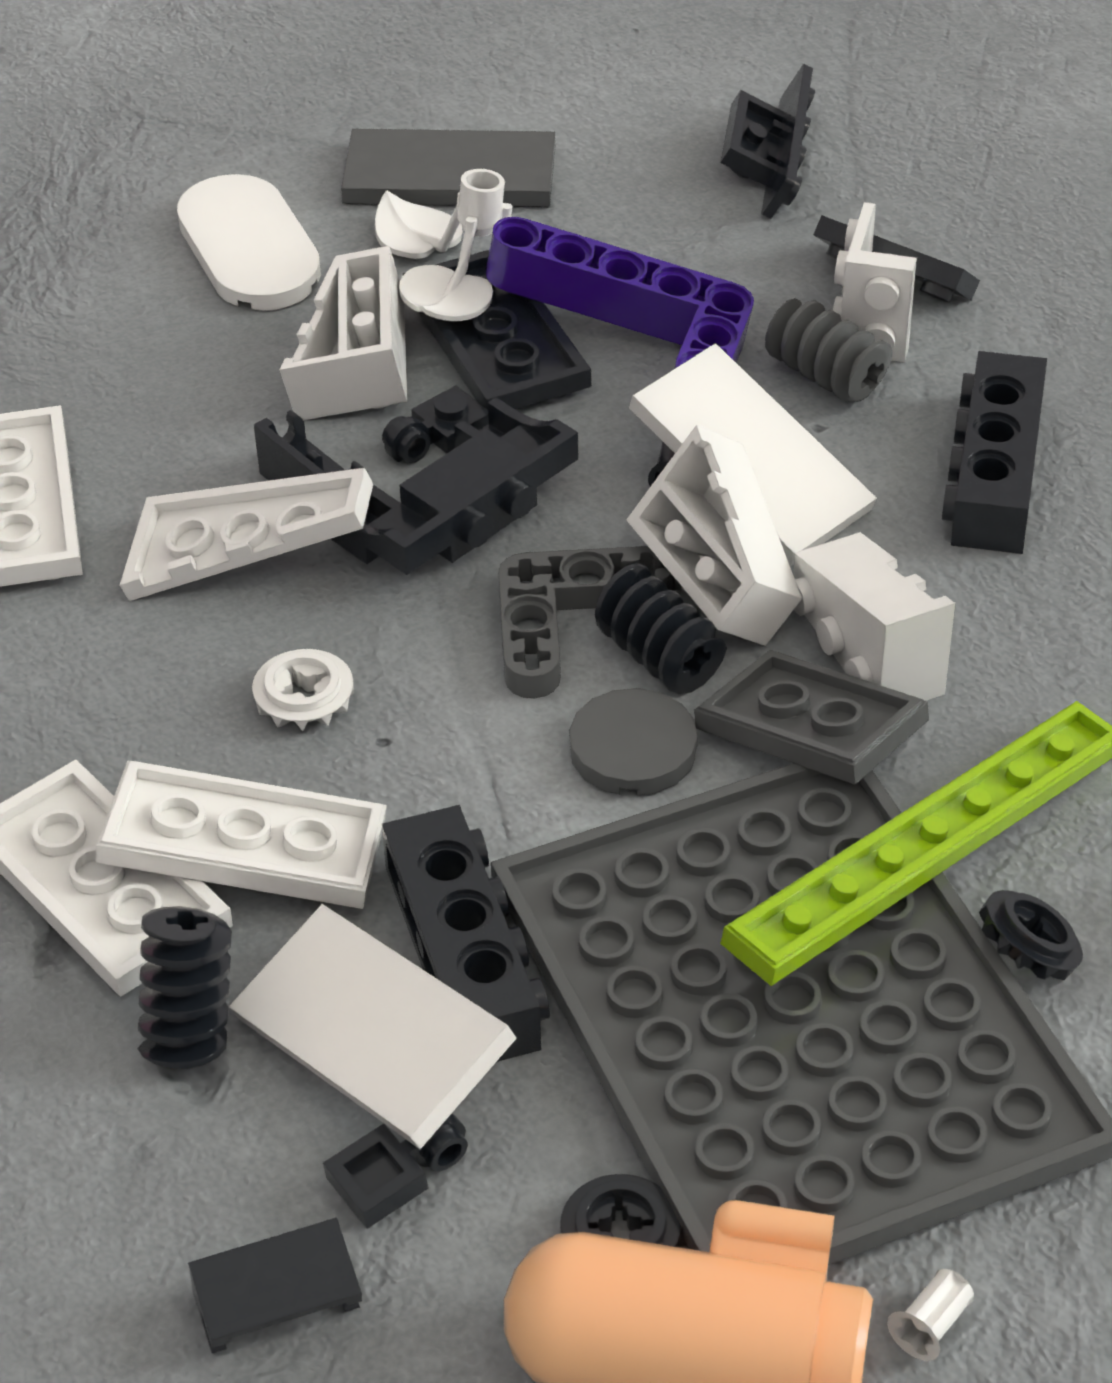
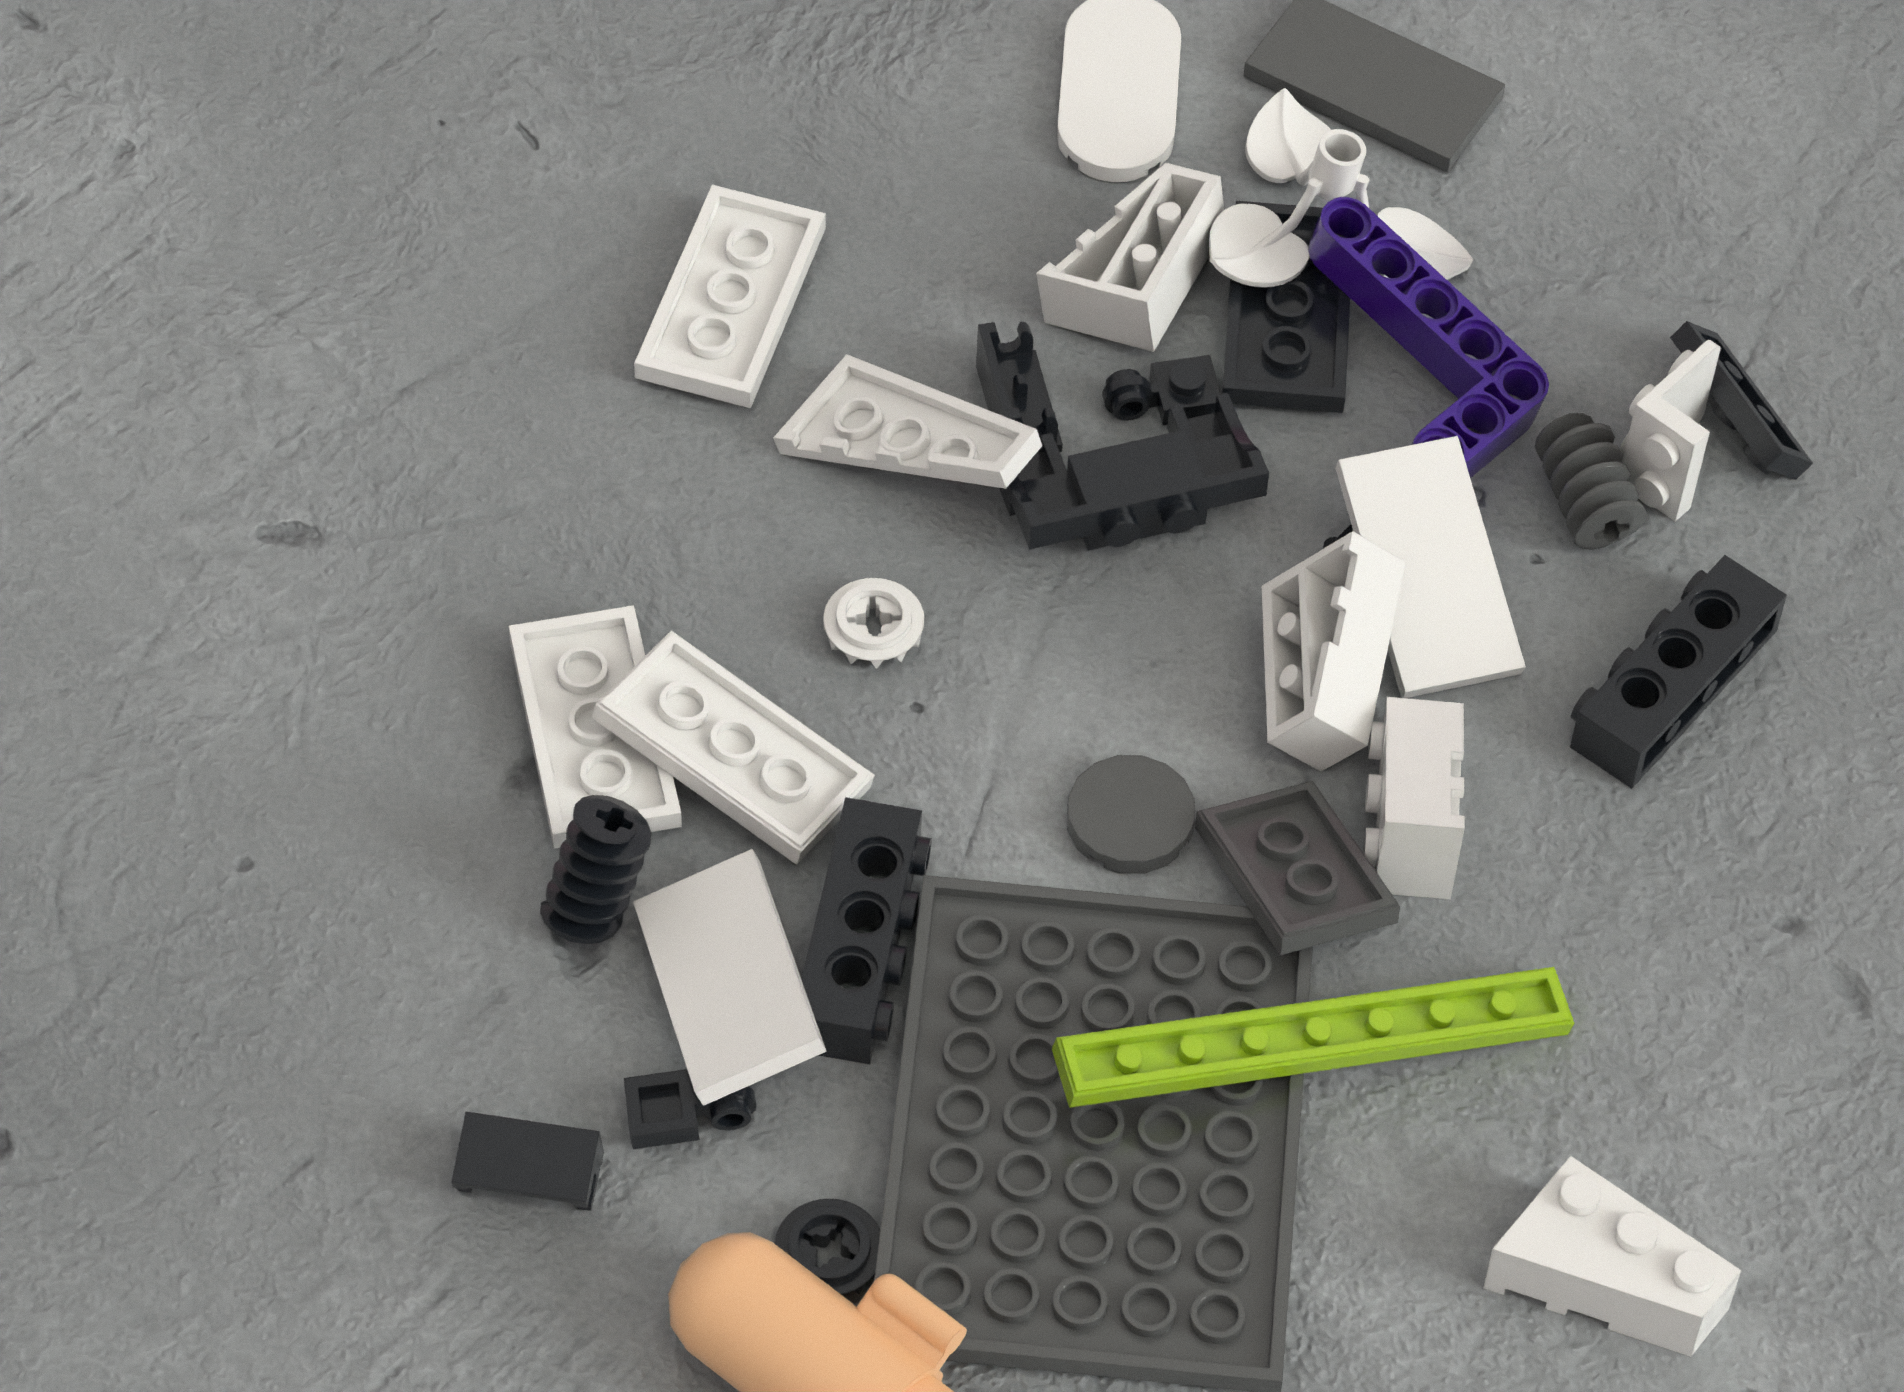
camera: 25 degrees right, 10 degrees up
dark grey beam [498,546,675,699] -> none
black piece [595,563,727,694] -> none
black bracket [720,64,815,219] -> none
black gear [979,890,1083,980] -> none

